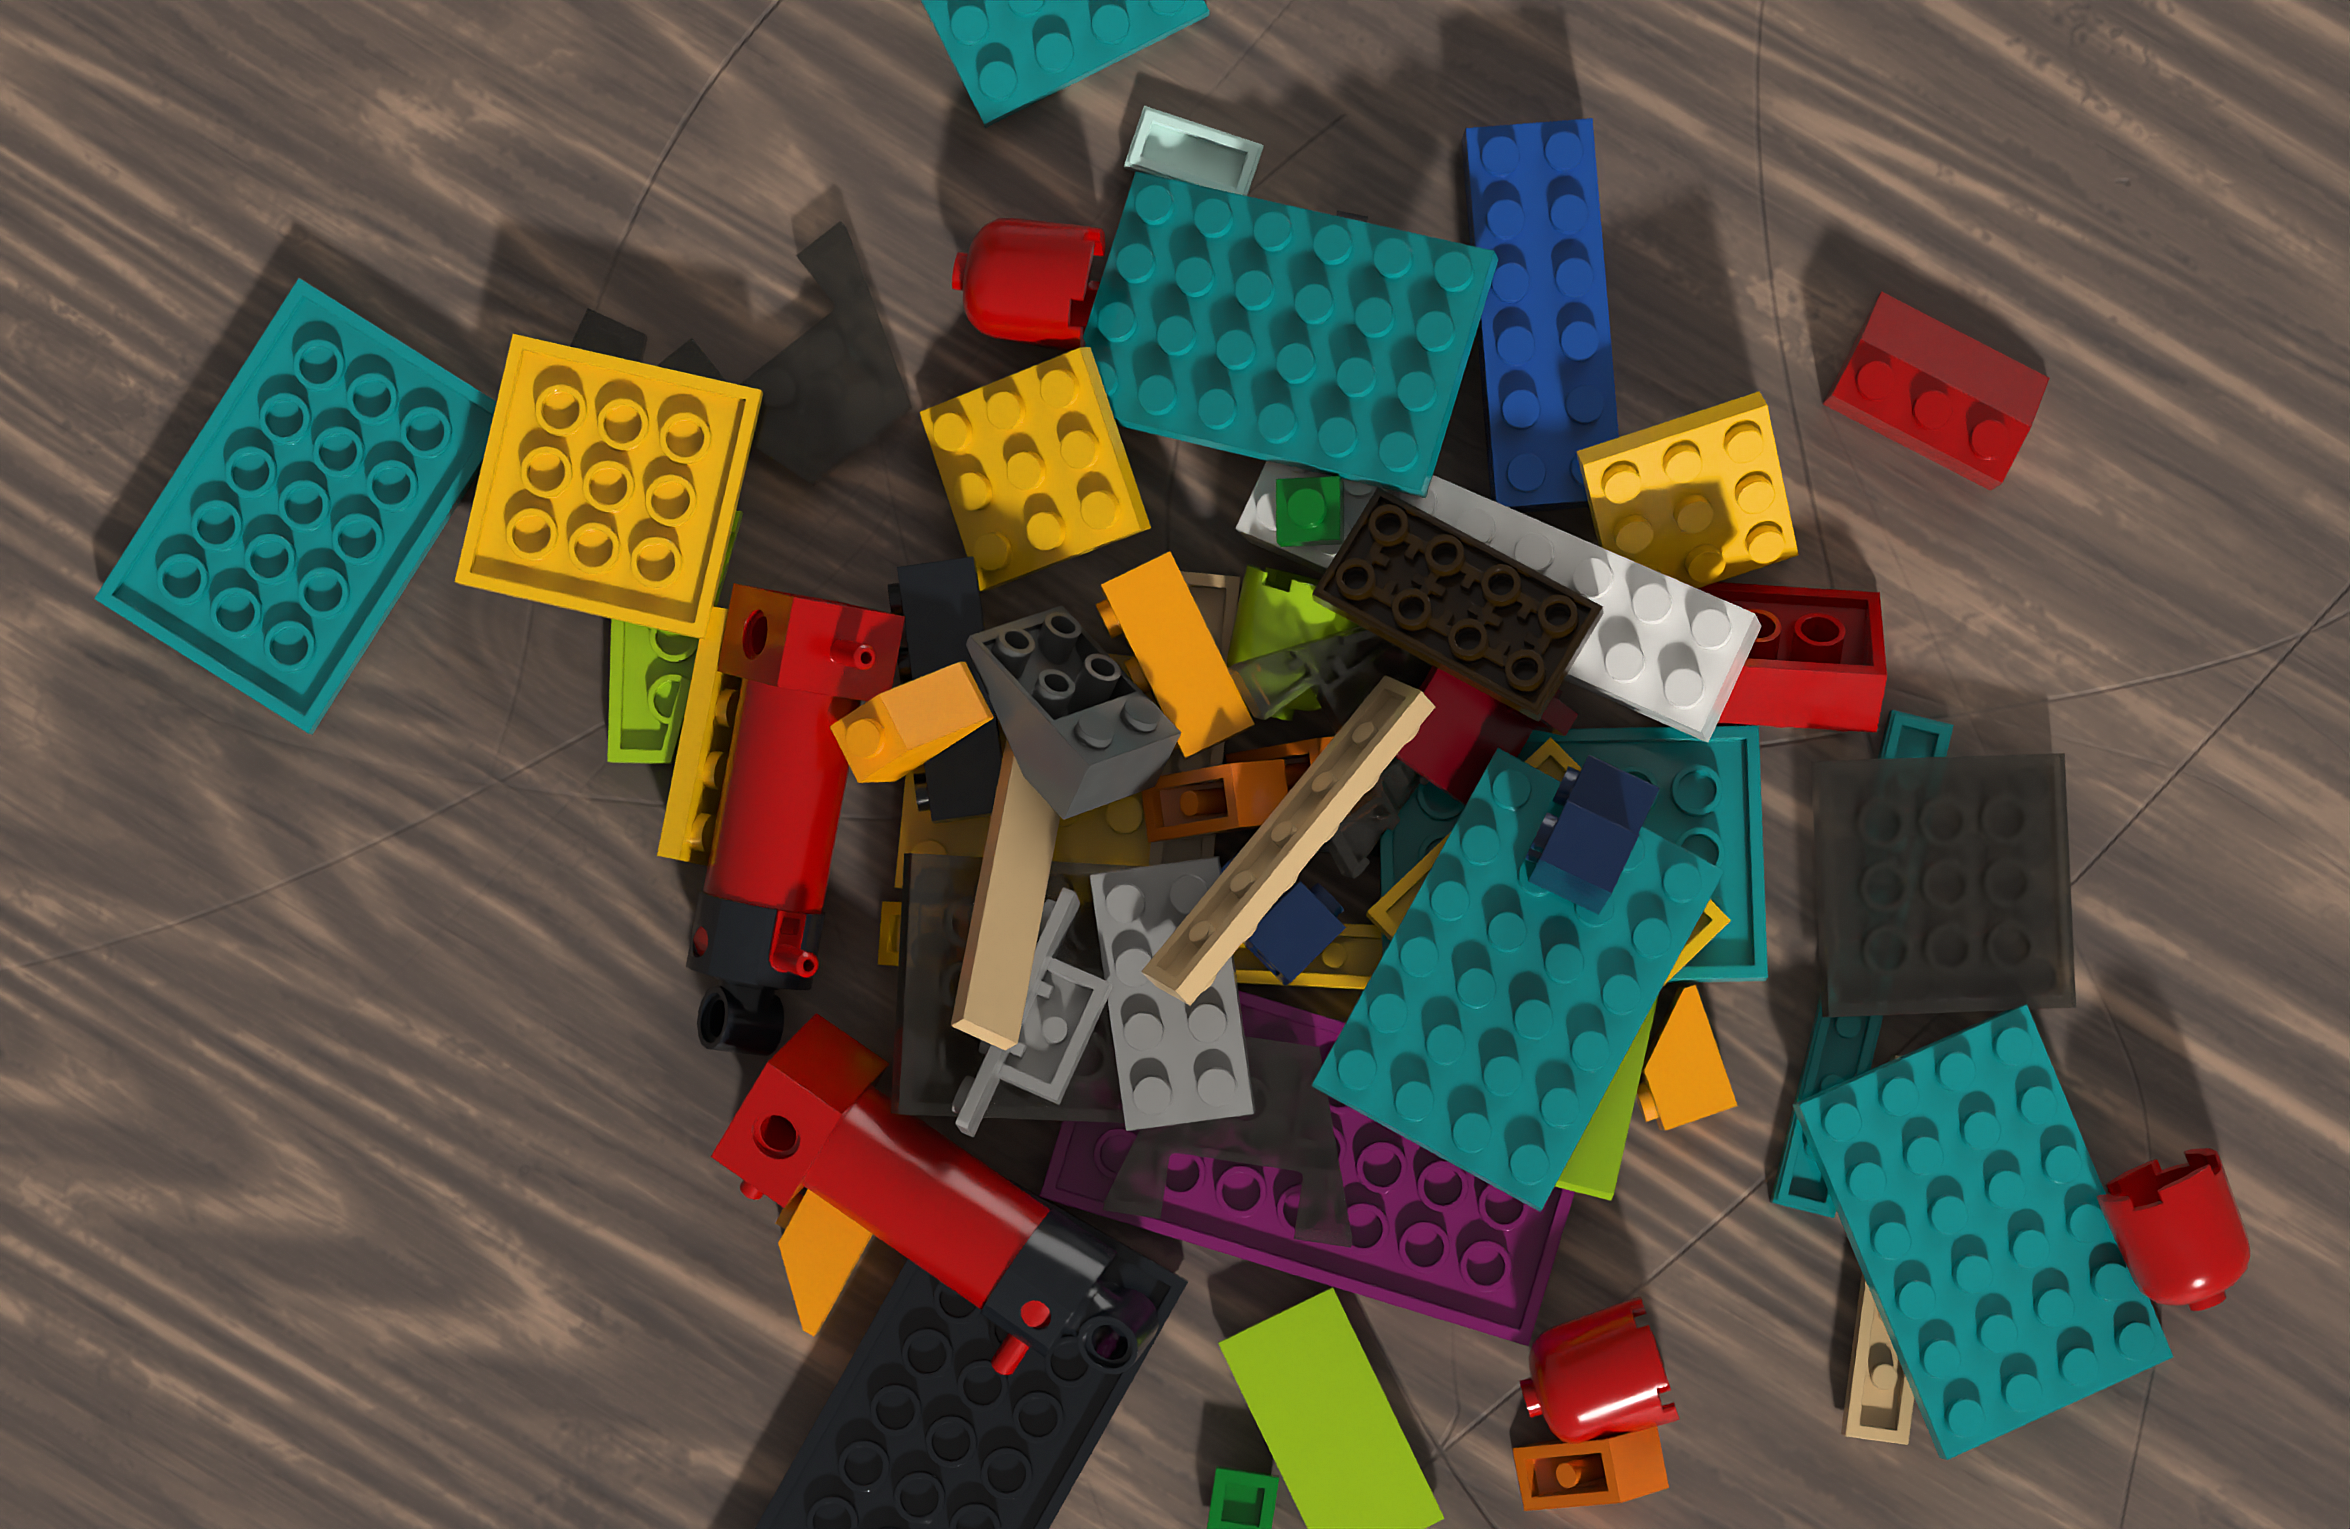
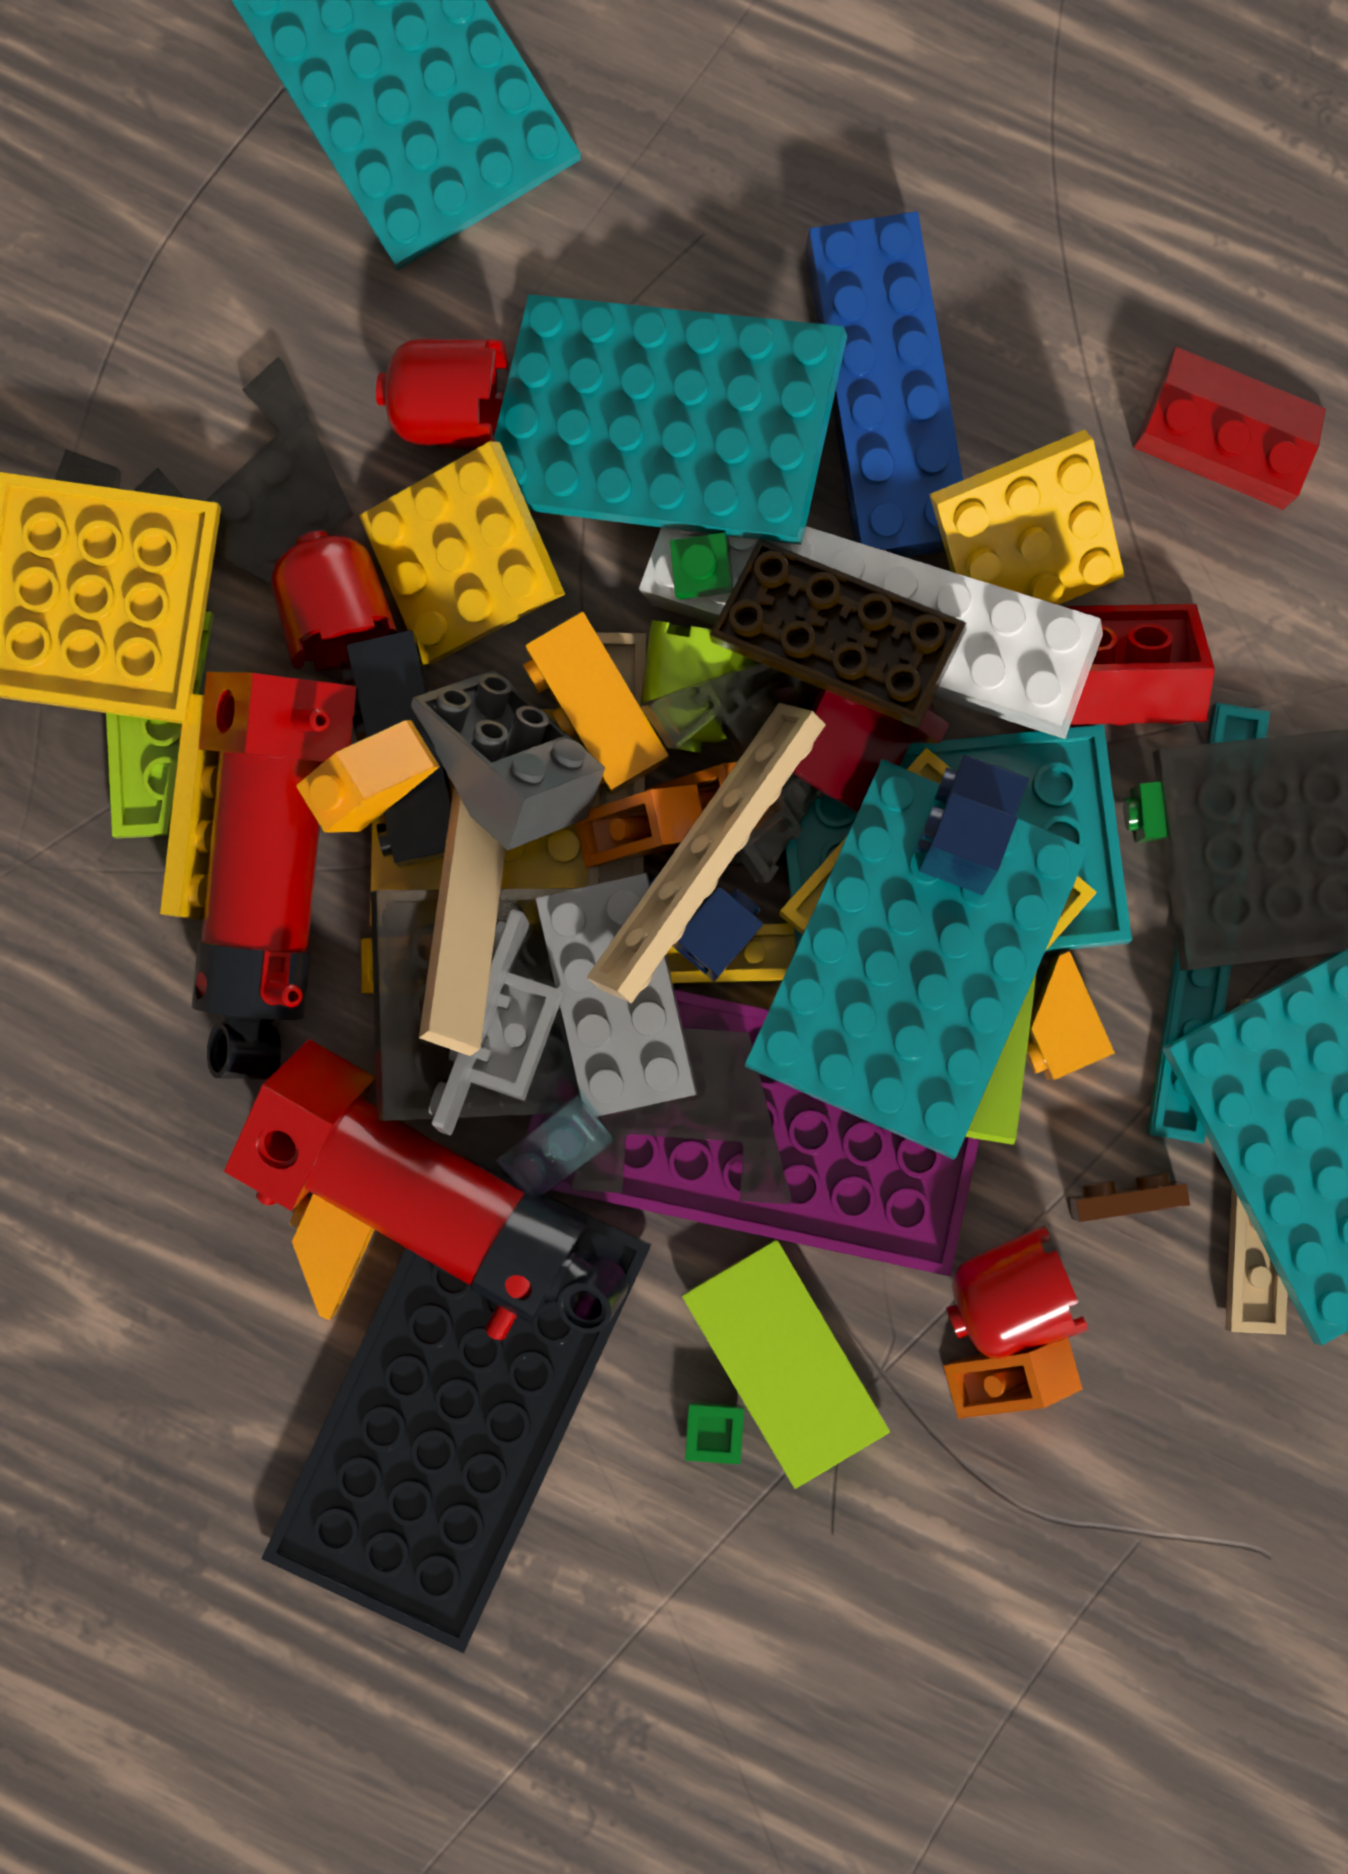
camera: 10 degrees left, 0 degrees up
light aqua tile [1124,106,1264,196] -> none
none -> red cylinder [271,531,397,671]
none -> clear light blue plate [496,1095,614,1198]
none -> reddish brown plate [1068,1173,1190,1222]
none -> green plate [1123,781,1167,843]

